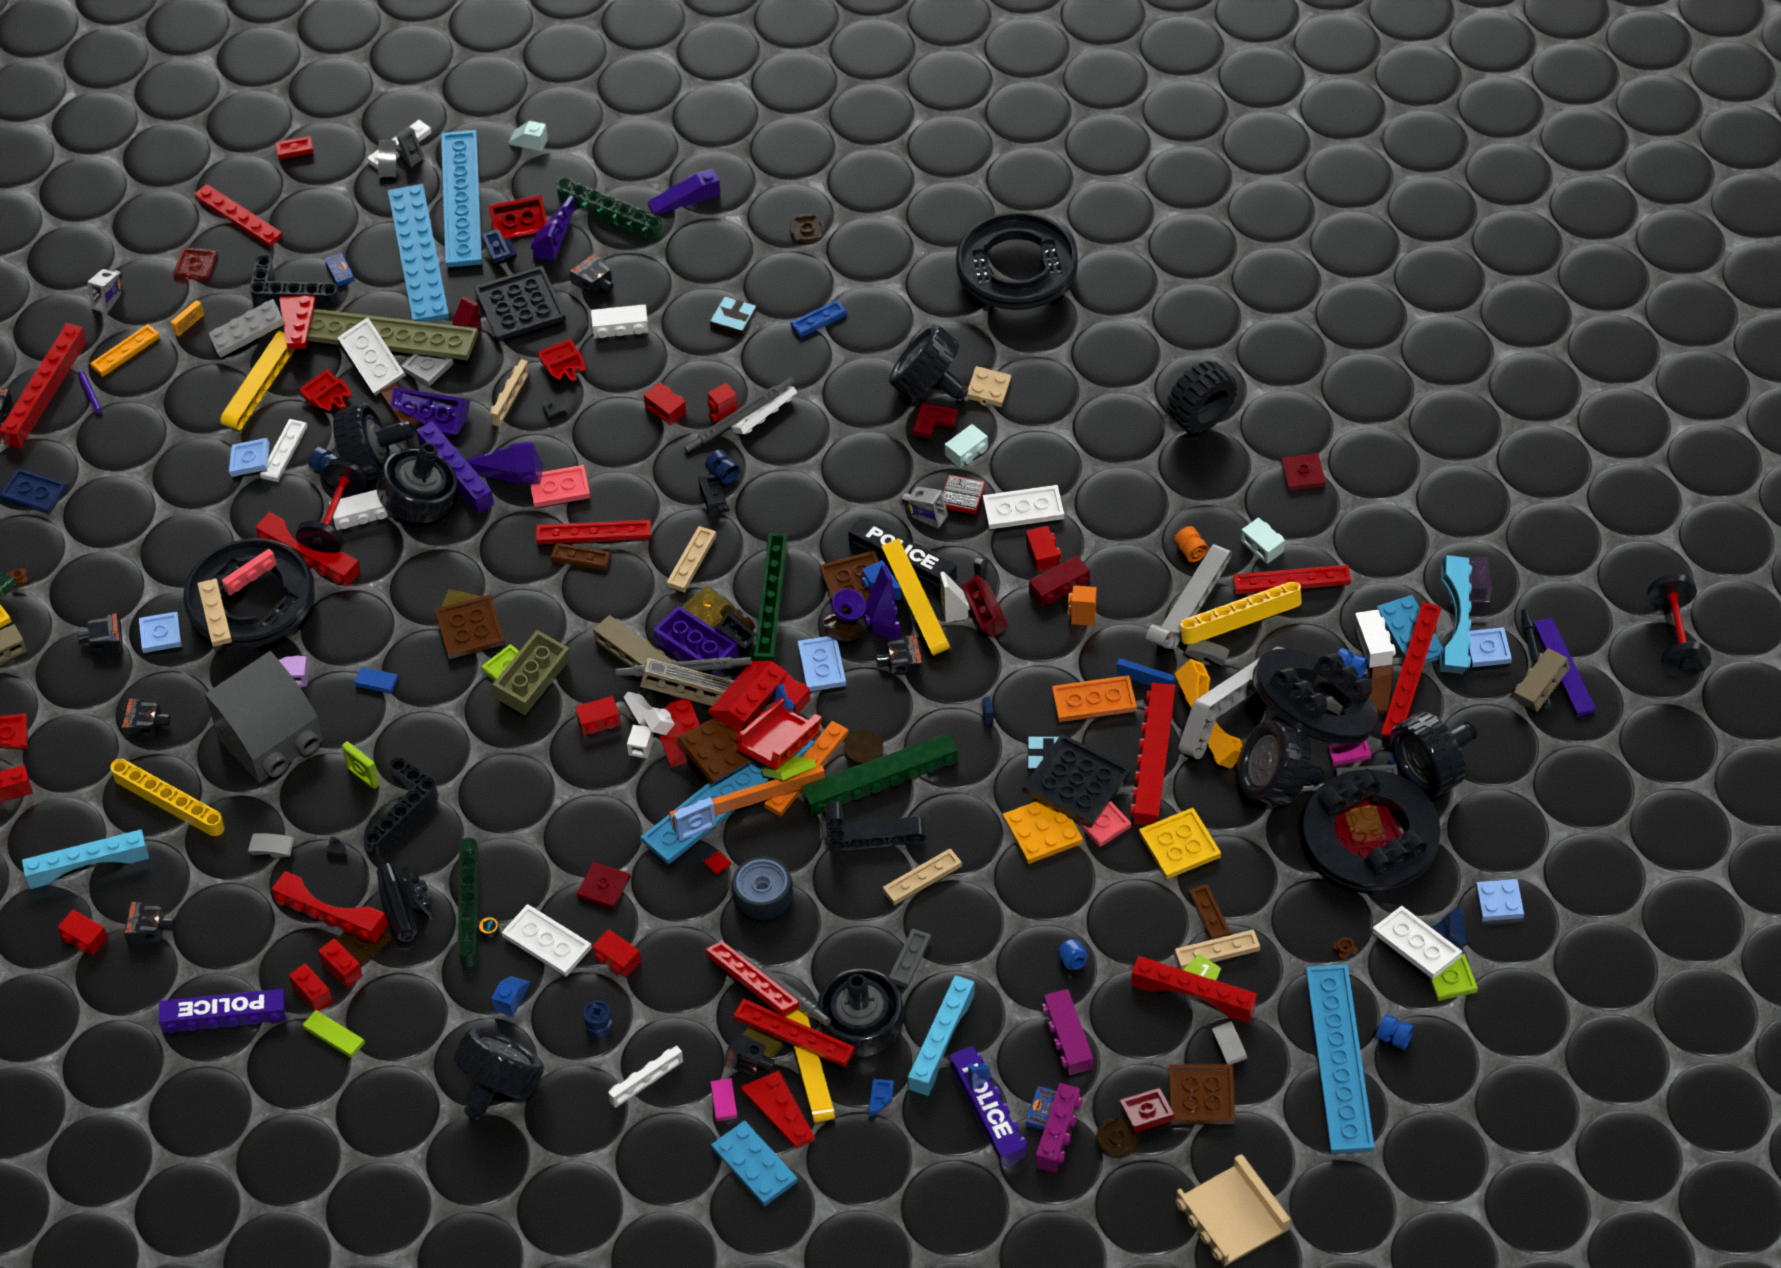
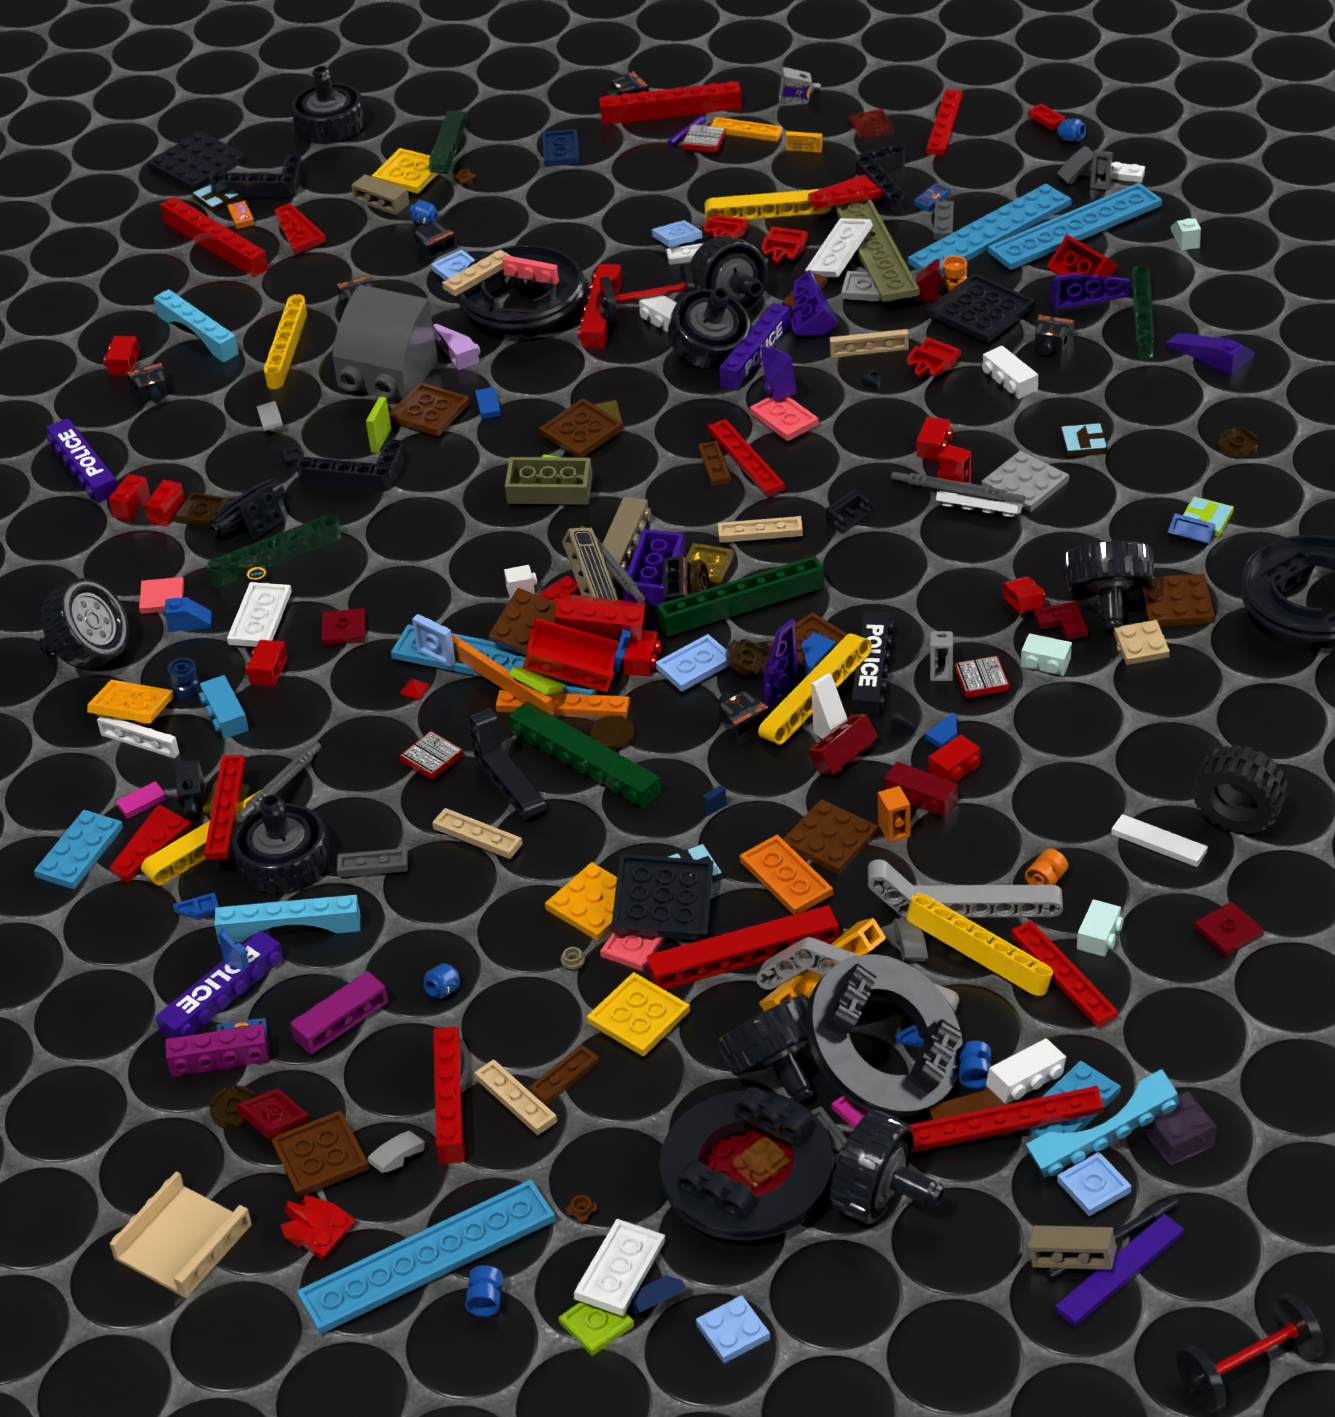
camera: 65 degrees right, 10 degrees down
light grey plate [209,299,285,358] -> none
red arch [271,871,389,943] -> none
lime tile [303,1010,365,1058] -> none
dark blue slope [482,229,517,264] -> none
red brick [575,696,621,736] -> none
white slope [624,692,675,735] -> none
dark blue wheel [705,450,741,485] -> none
red plate [706,941,799,1016] -> none
wheel [732,856,793,921] -> none
blue tile [791,300,847,338] -> none
dark purple piece [831,589,867,622] -> none
white plate [983,485,1064,529] -> none
blue tile [1117,658,1175,686] -> none
lime sticker [1183,953,1221,980] -> none
none -> light orange plate [88,680,173,724]
none -> coral tile [139,577,184,614]
none -> dark azure brick [198,675,249,739]
none -> red plate [280,1195,355,1260]
none -> reddish brown plate [389,382,470,436]
none -> tile [400,731,464,780]
none -> blue head [409,200,438,226]
none -> dark tan plate [561,947,585,969]
none -> tile [682,124,726,154]
none -> red plate [703,214,749,238]
none -> reddish brown plate [783,799,879,875]
none -> blue tile [925,712,957,748]
none -> dark grey plate [934,200,954,240]
none -> orange wheel [942,256,967,291]
none -> light grey plate [982,451,1069,512]
none -> red brick [1002,576,1046,613]
none -> blue head [1058,119,1086,142]
none -> white tile [1111,814,1208,867]
none -> reddish brown plate [1141,574,1215,627]
none -> blue tile [1168,513,1216,545]
none -> tile [1183,496,1234,537]

